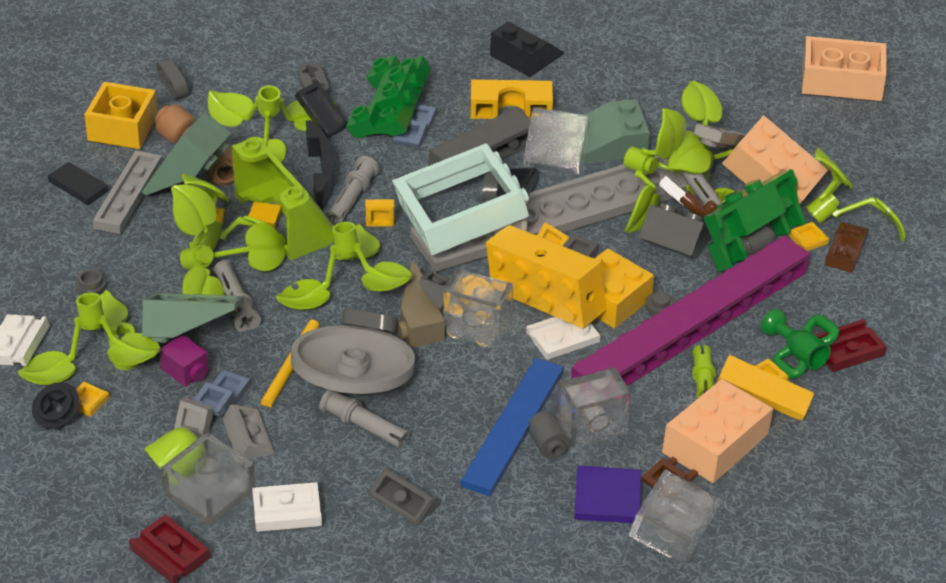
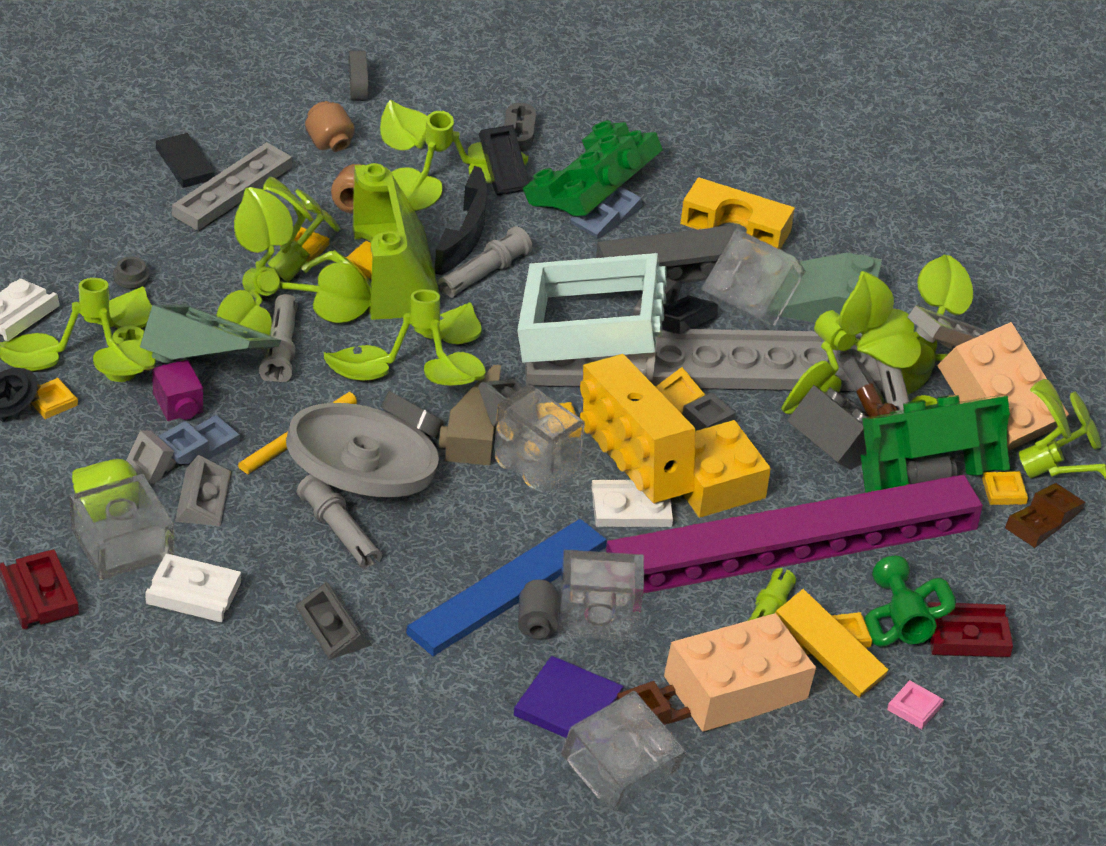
camera: 20 degrees right, 0 degrees up
yellow brick [84,82,158,149] -> none
sand green slope [141,112,231,196] -> none
yellow tile [365,199,394,226] -> none
black slope [490,21,564,77] -> none
dark grey plate [645,292,675,316] -> none
none -> bright pink tile [887,680,944,729]

